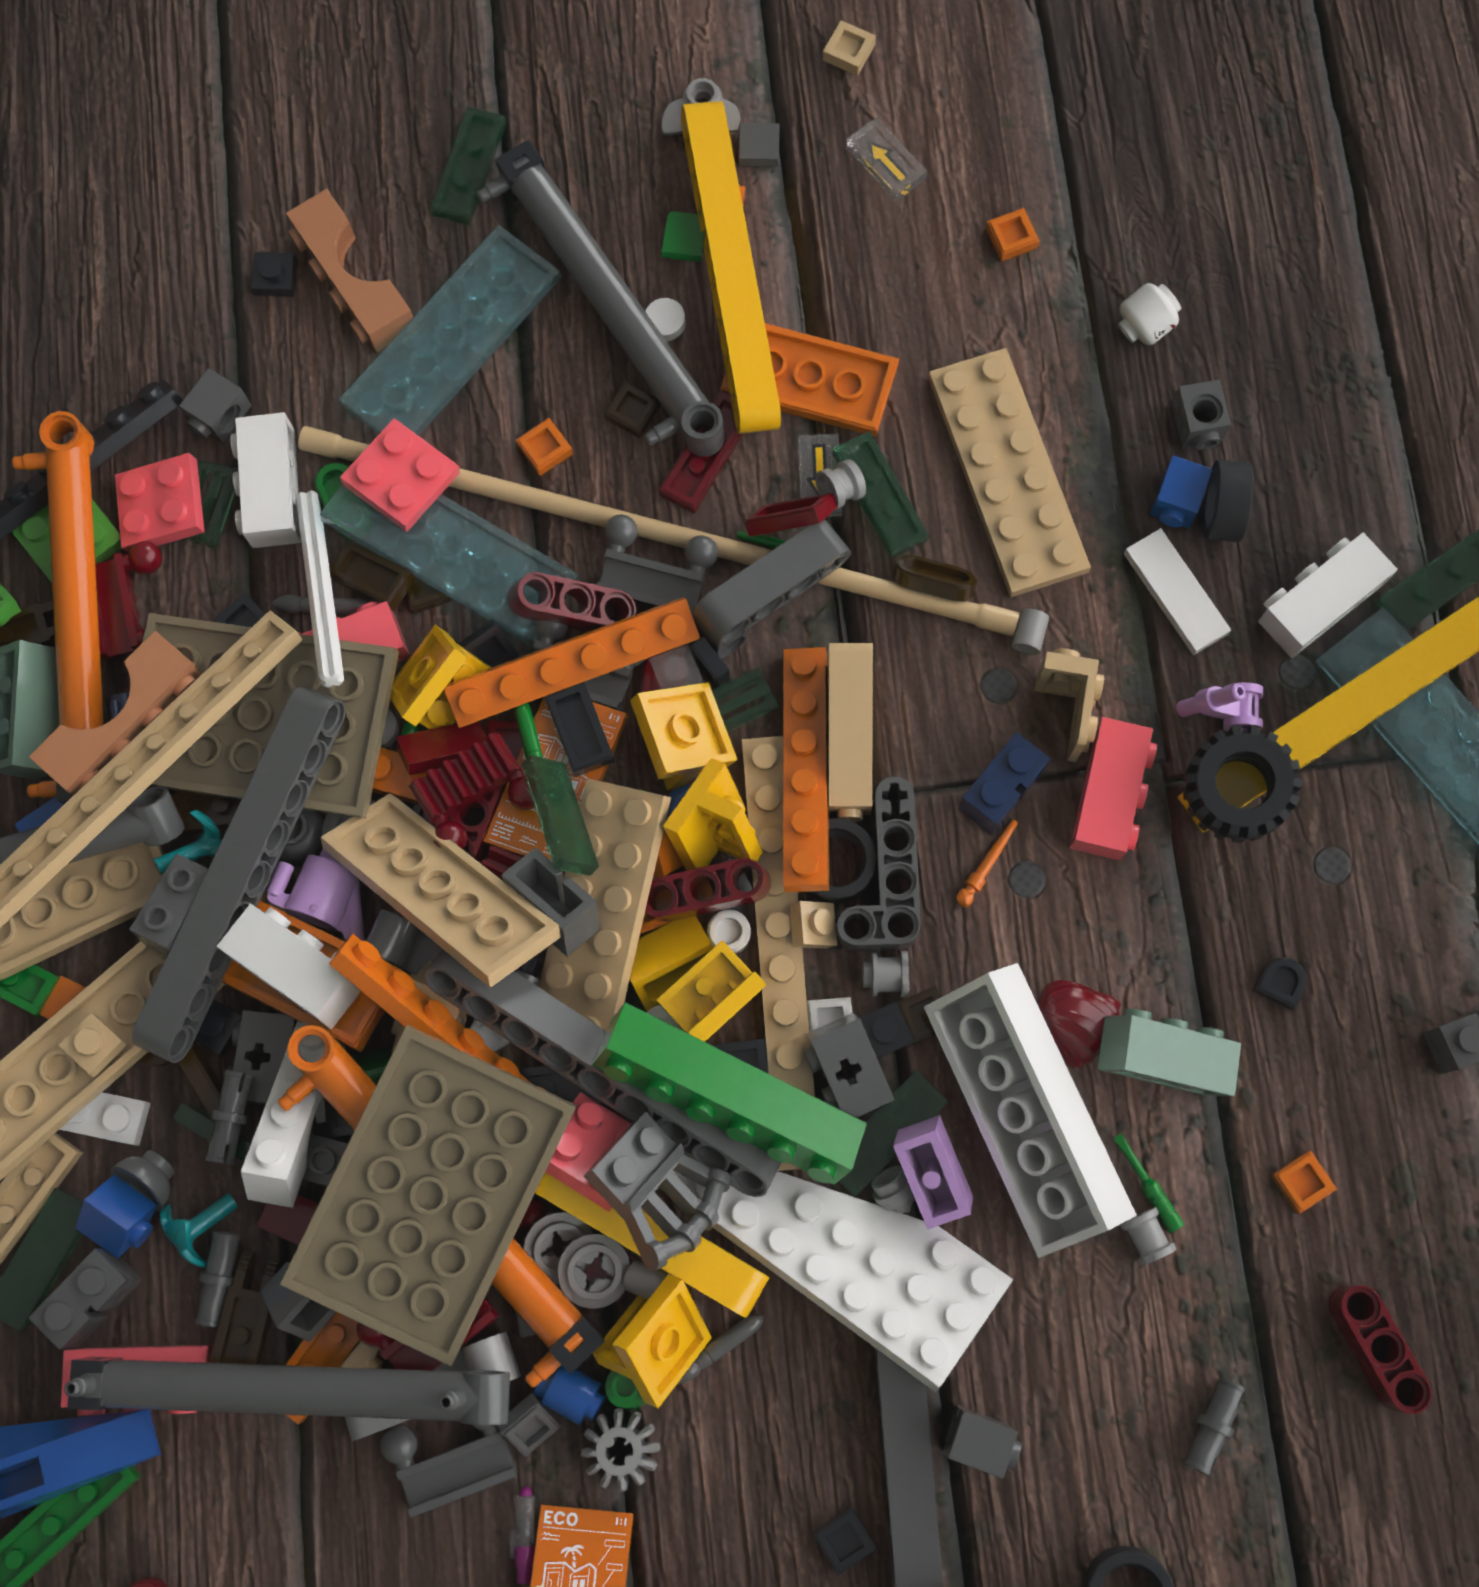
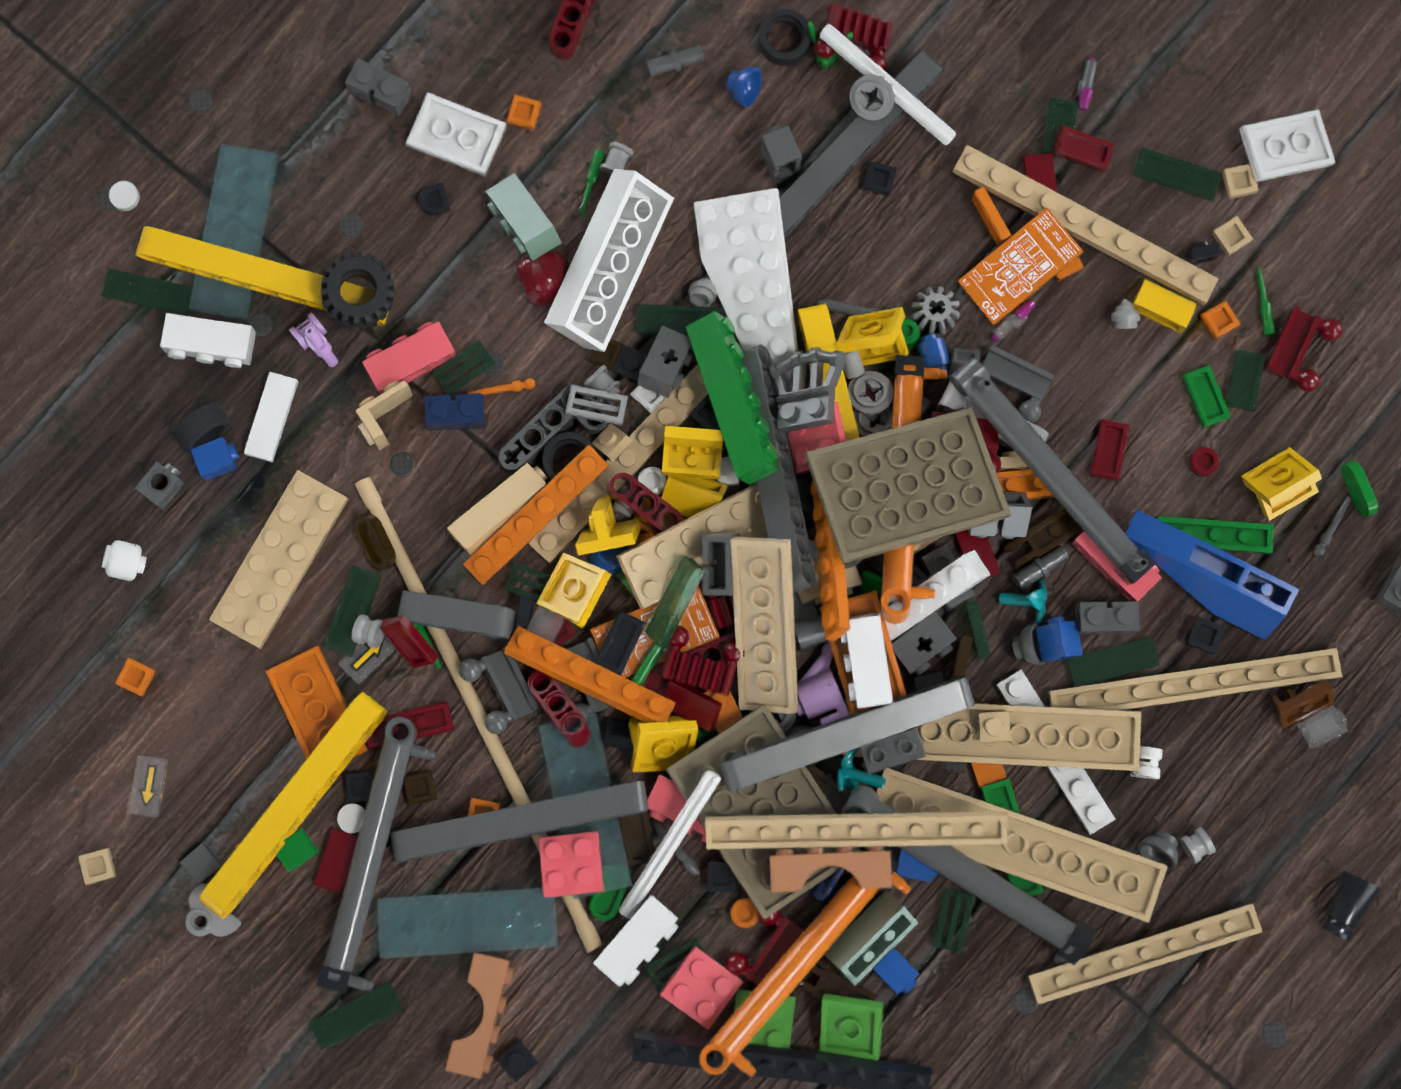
camera: 140 degrees left, 5 degrees up
dark grey brick [179,368,252,443] -> none
dark grey pin [205,1070,254,1166] -> none
lavender brick [893,1115,973,1229] -> none
light grey hinge [1011,608,1049,655] -> none
none -> dark red tile [314,829,358,894]
none -> black tile [345,771,375,803]
none -> dark grey beam [390,781,649,863]
none -> white tile [406,93,506,177]
none -> clear green tile [432,340,496,395]
none -> light grey tile [565,385,628,426]
none -> blue piece [727,67,762,108]
none -> orange tile [730,898,759,928]
none -> dark red tile [1089,419,1130,482]

